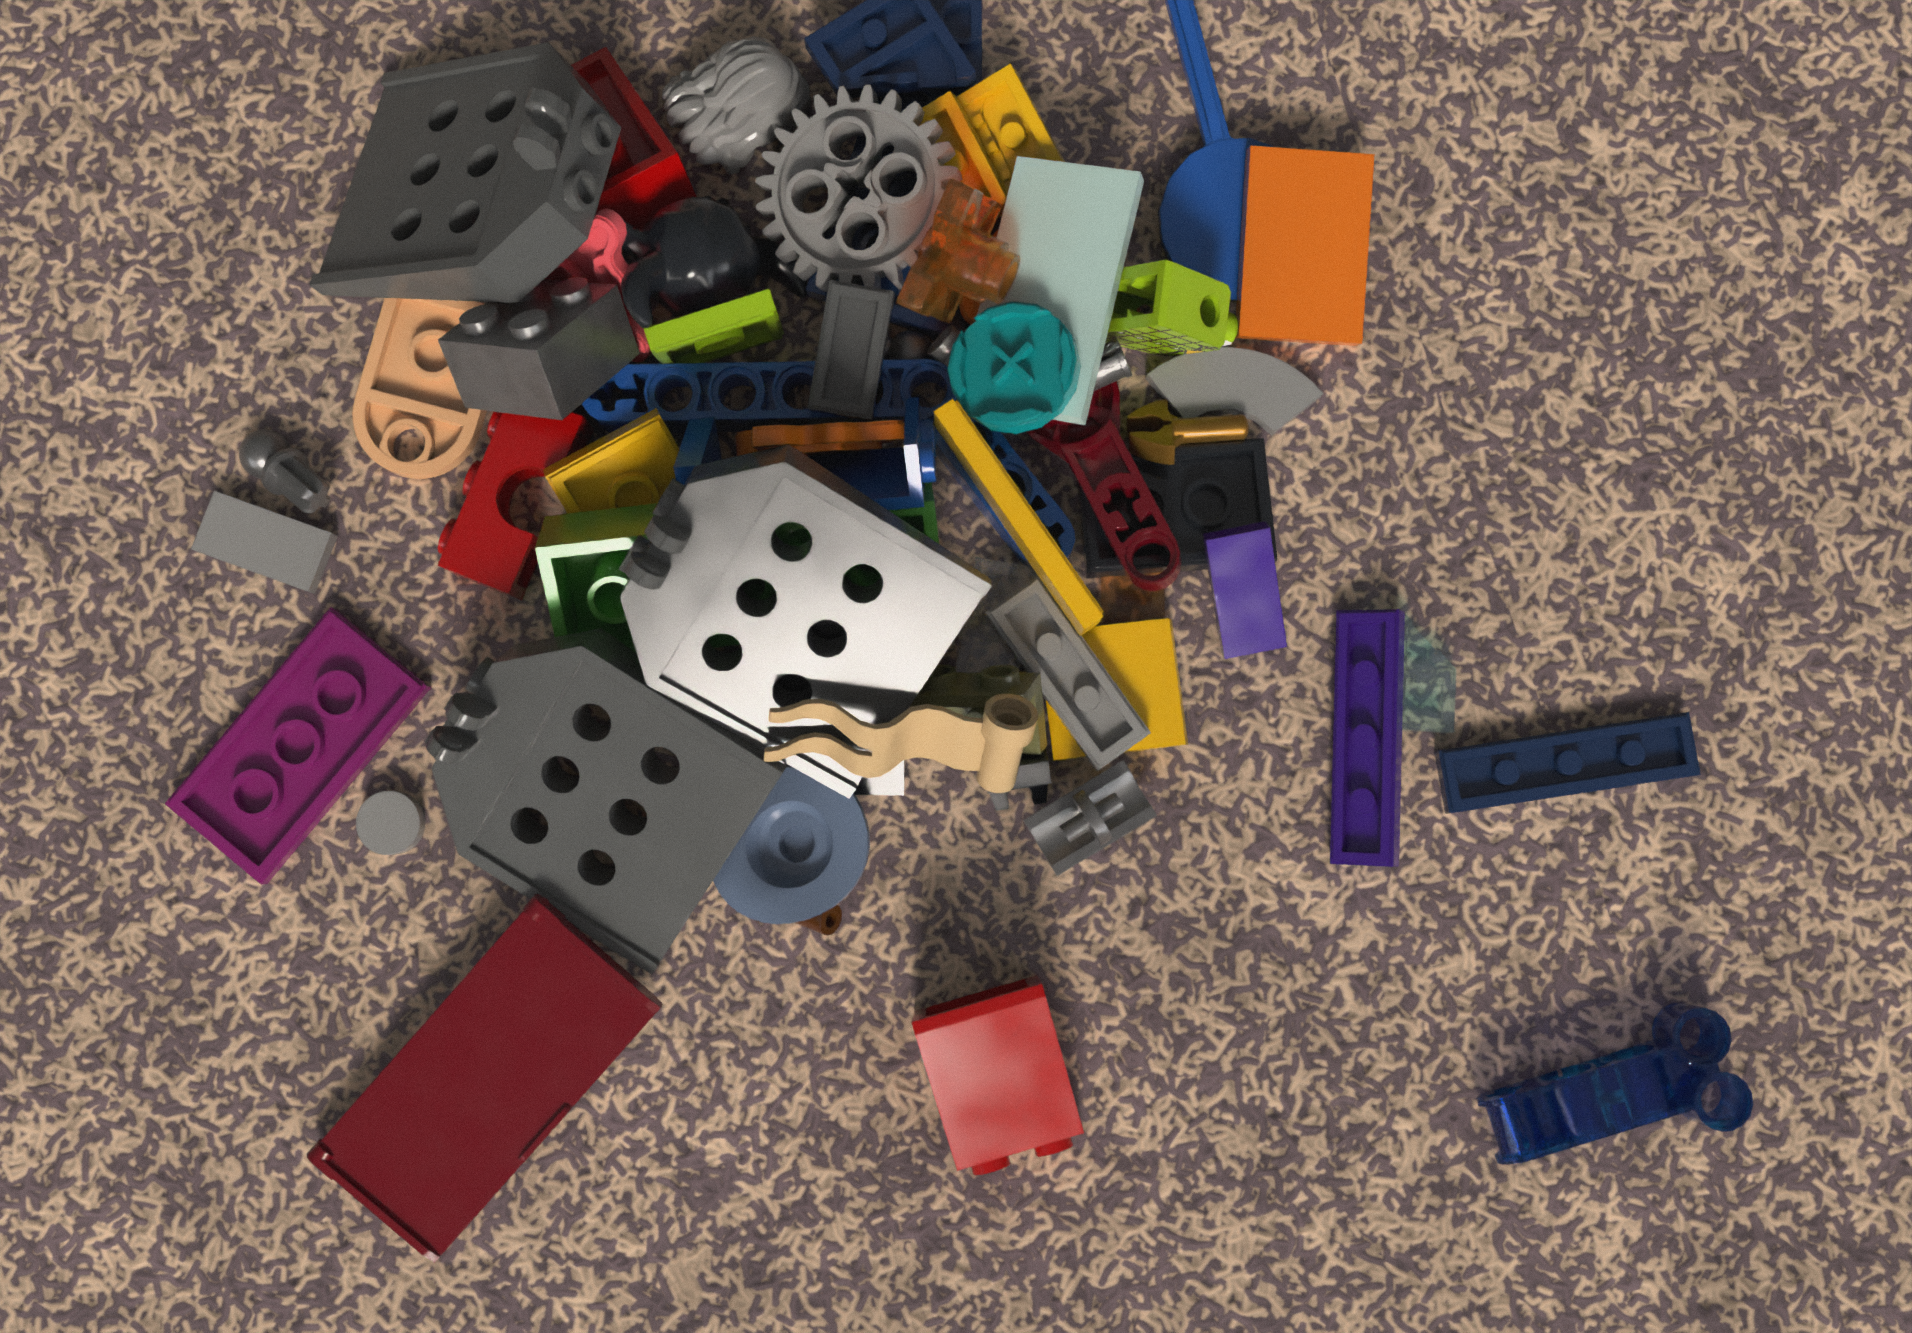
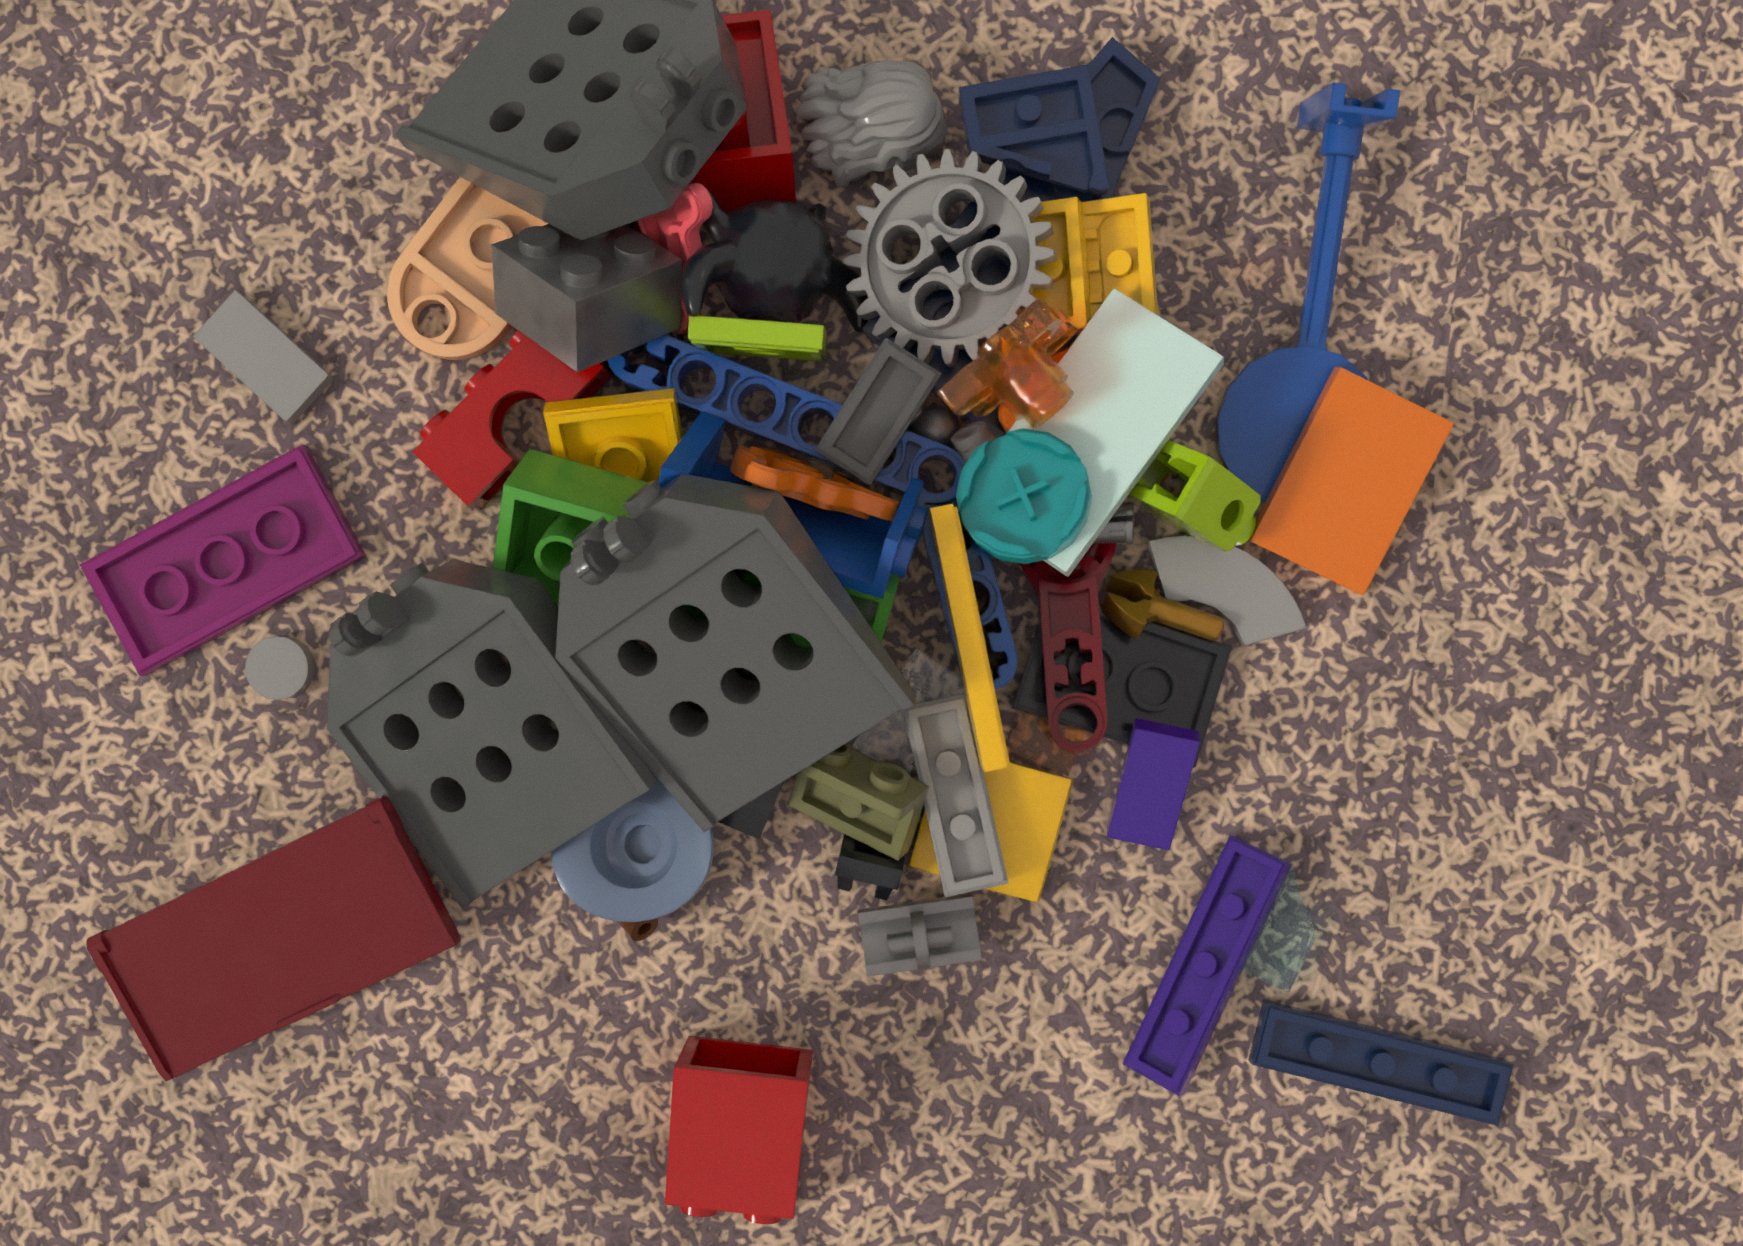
camera: 25 degrees right, 5 degrees up
flat silver axle [239,429,331,513] -> none
tan flag [763,694,1038,793] -> none

